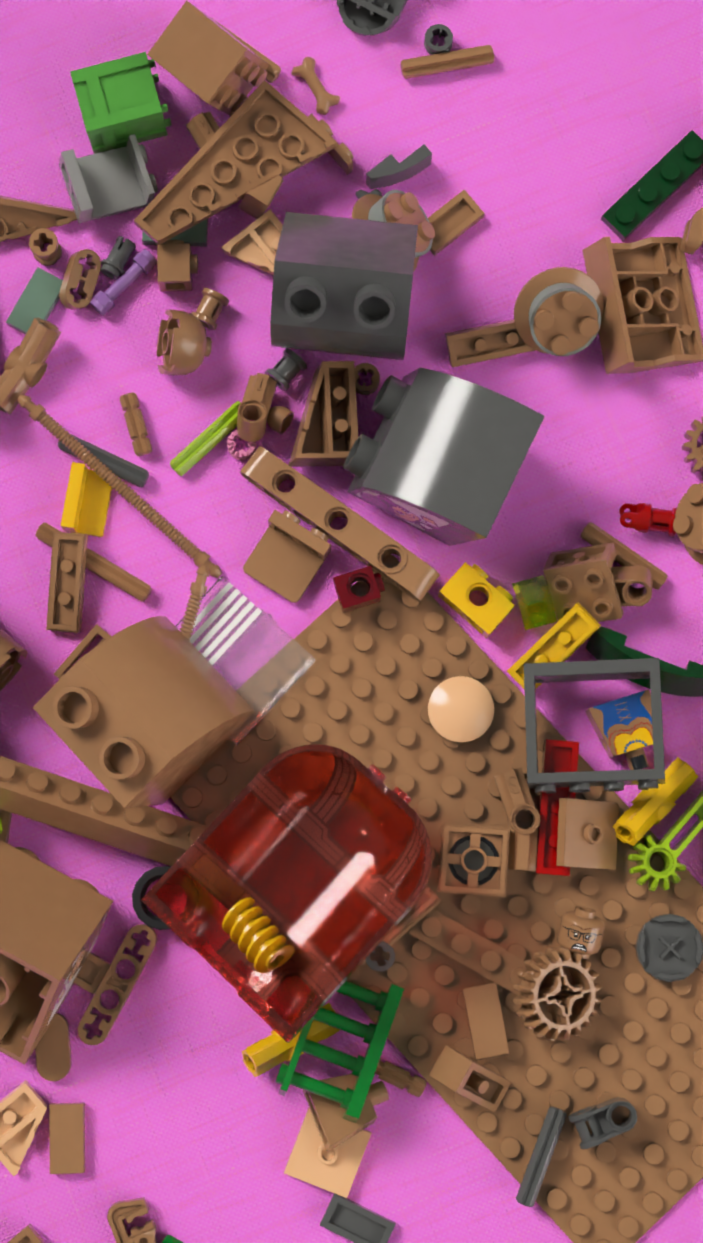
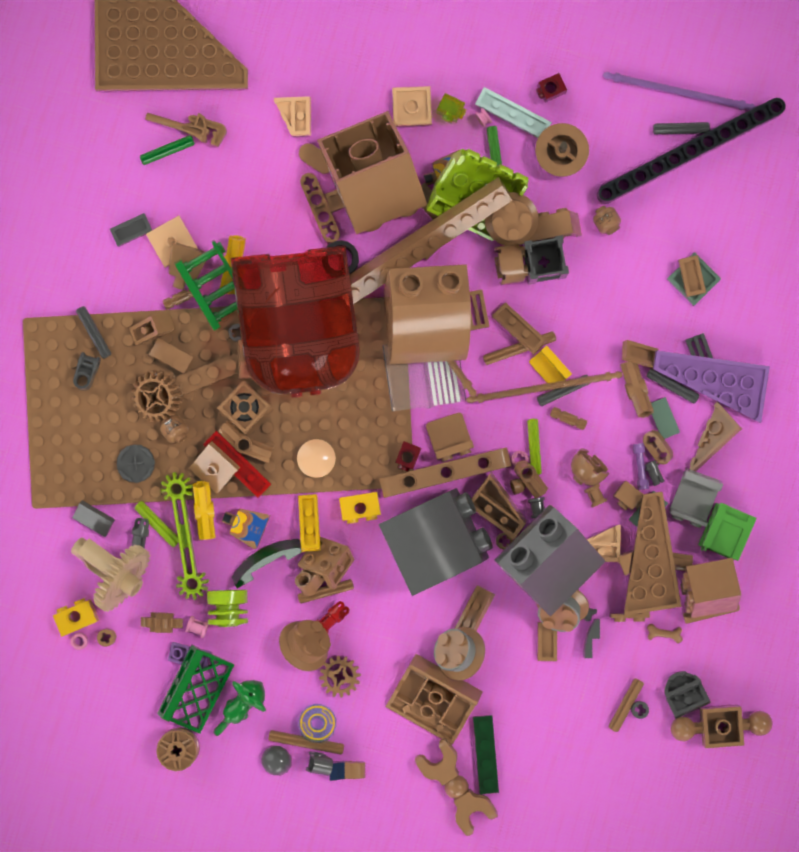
camera: 130 degrees right, 5 degrees up
medium nougat bush [29,228,62,266] -> none
medium nougat tile [49,1102,85,1174] -> none
yellow piece [222,897,294,973] -> none
clear neon green brick [512,575,557,630] -> none
dark grey window [524,658,665,794] -> none

